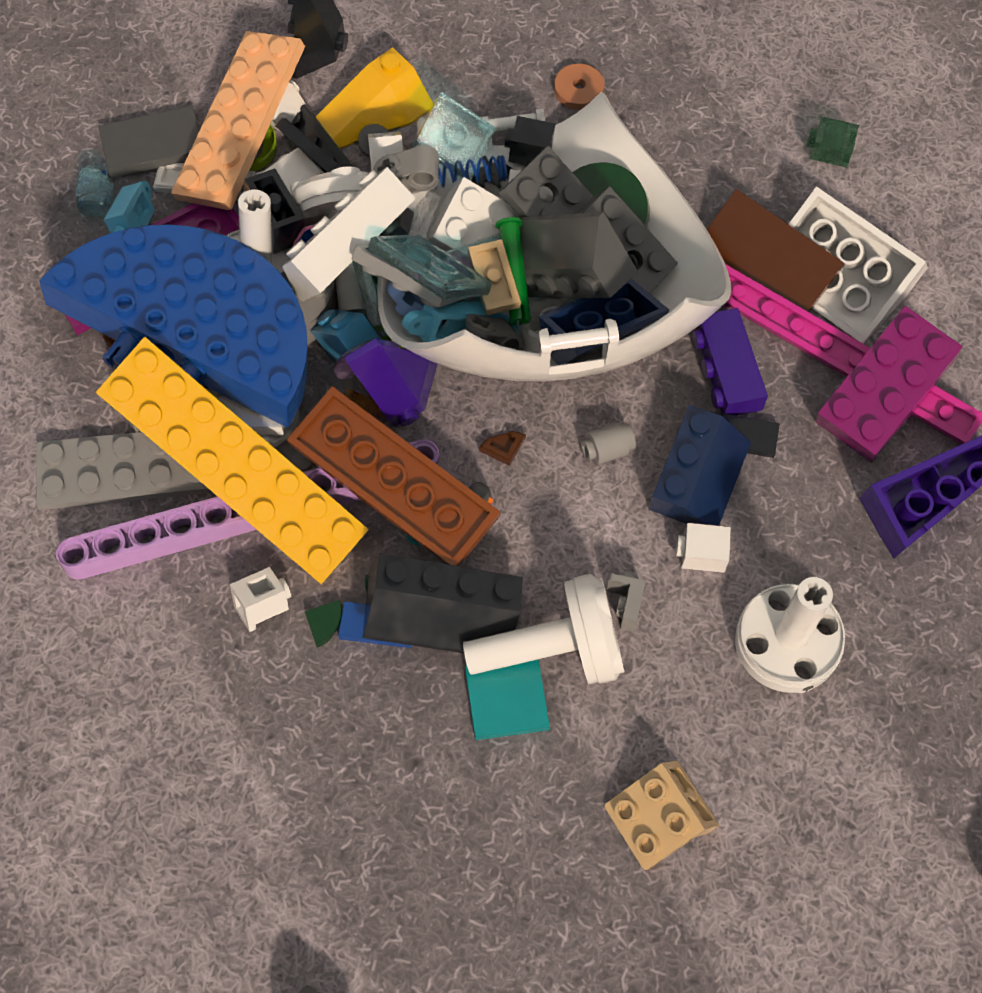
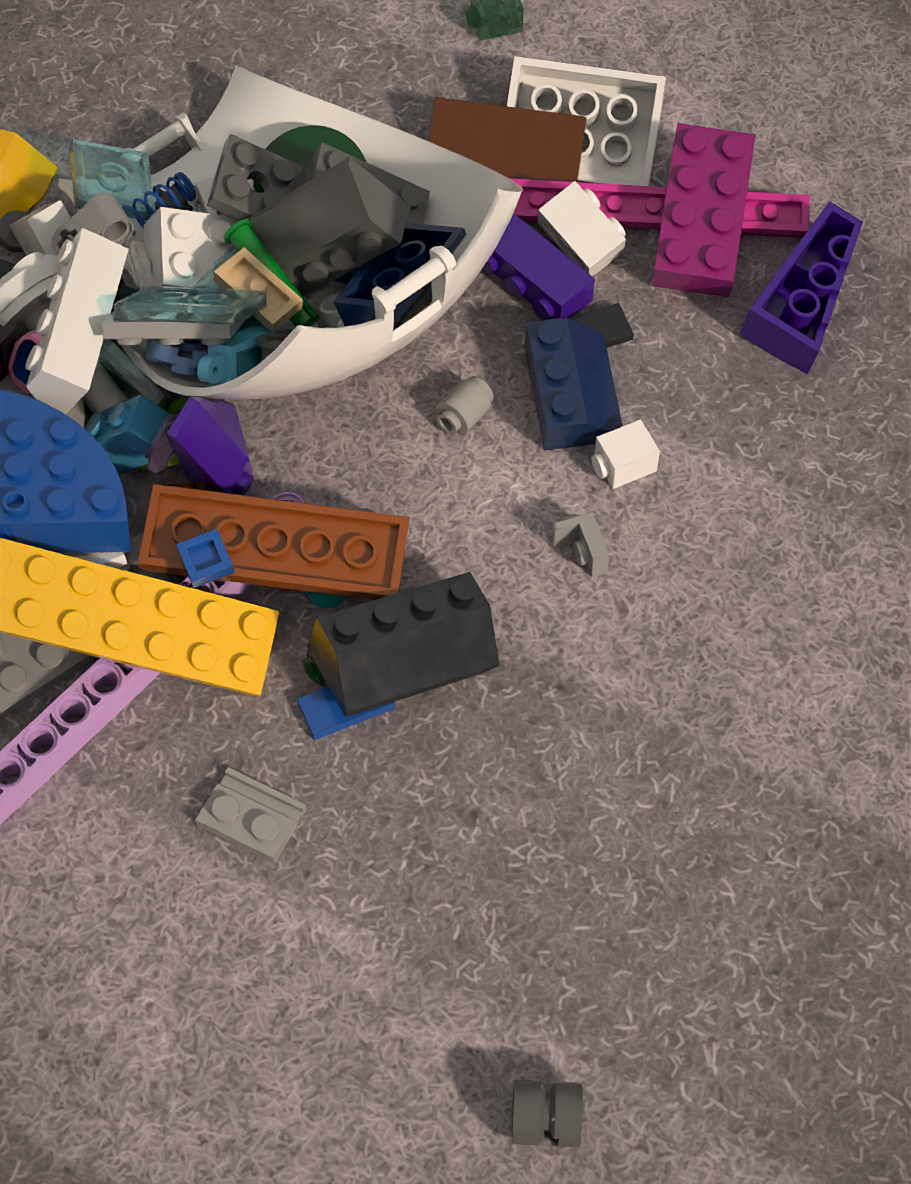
camera: 30 degrees left, 5 degrees down
white brick [230,567,291,632] -> none
dark green tile [305,600,342,648] -> none
white piece [463,574,624,684] -> none
teal tile [465,659,550,740] -> none
reddish brown tile [479,431,526,466] -> none
black brick [504,116,556,166] -> none
nougat piece [554,63,605,110] -> none
tan bracket [605,760,720,870] -> none
white piece [735,577,845,693] -> none
none -> blue plate [176,529,234,588]
none -> light grey plate [195,767,307,864]
none -> white brick [538,181,626,276]

